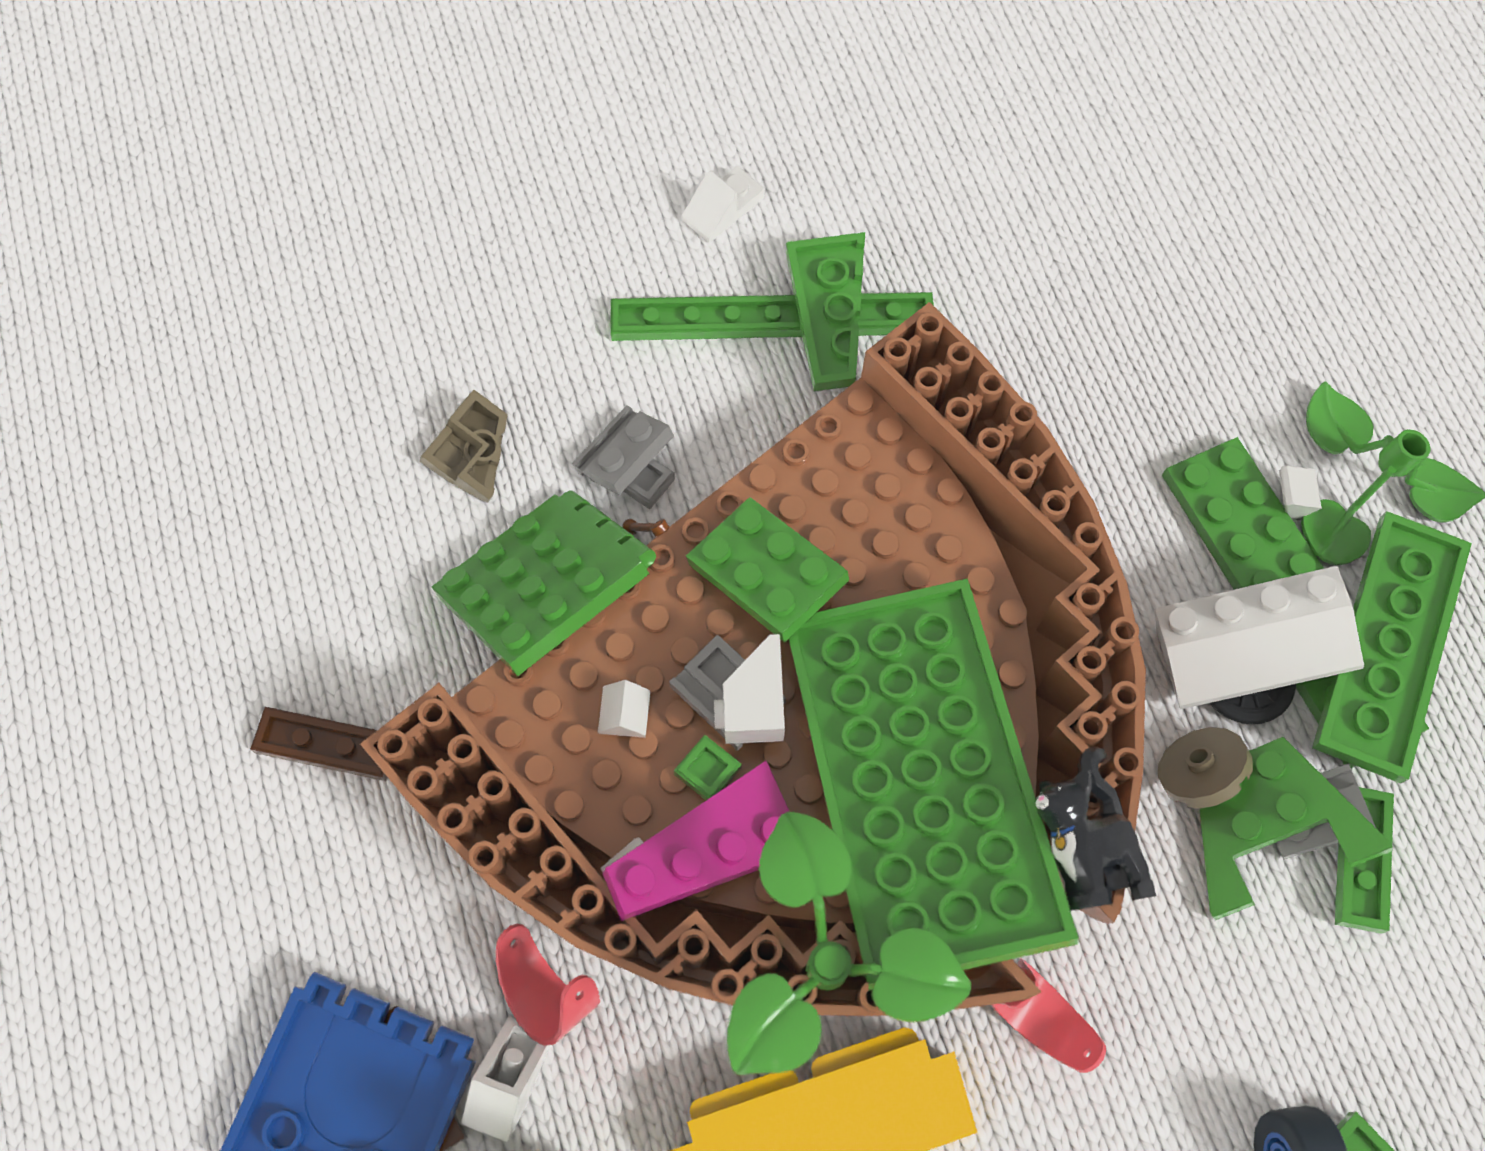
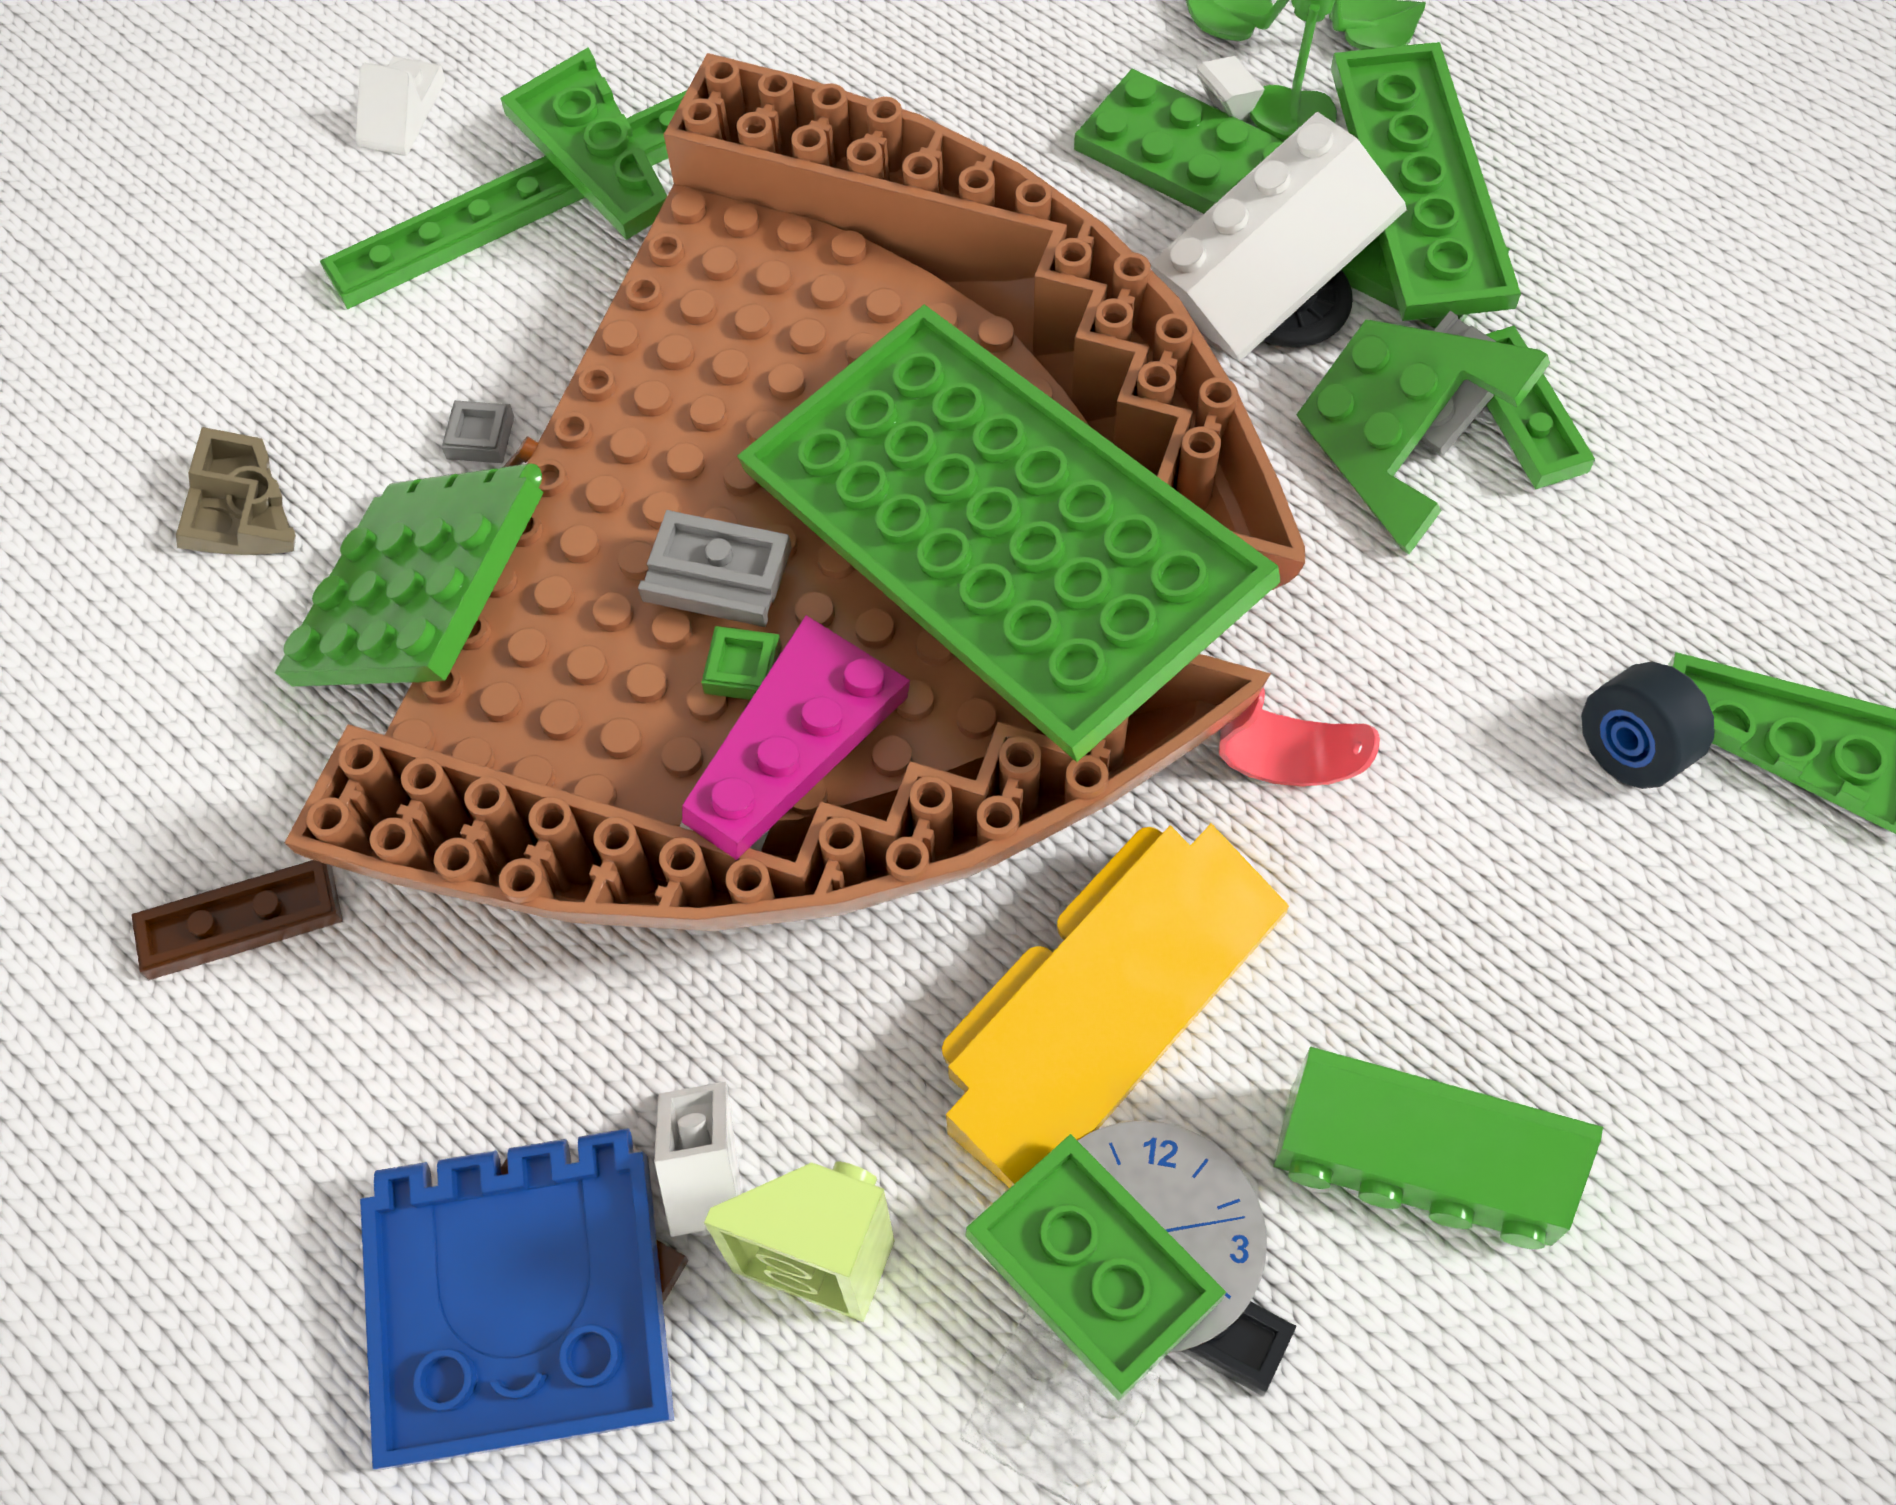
camera: 25 degrees left, 5 degrees down
coral piece [496,924,601,1046] -> none
light grey plate [572,405,674,495] -> none
white slope [598,680,651,738] -> none
bright green plate [686,497,849,643] -> none
white slope [714,634,785,744] -> none
bright green plant [727,812,971,1075] -> none
black animal [1036,747,1156,911] -> none
dark tan plate [1158,727,1253,809] -> none

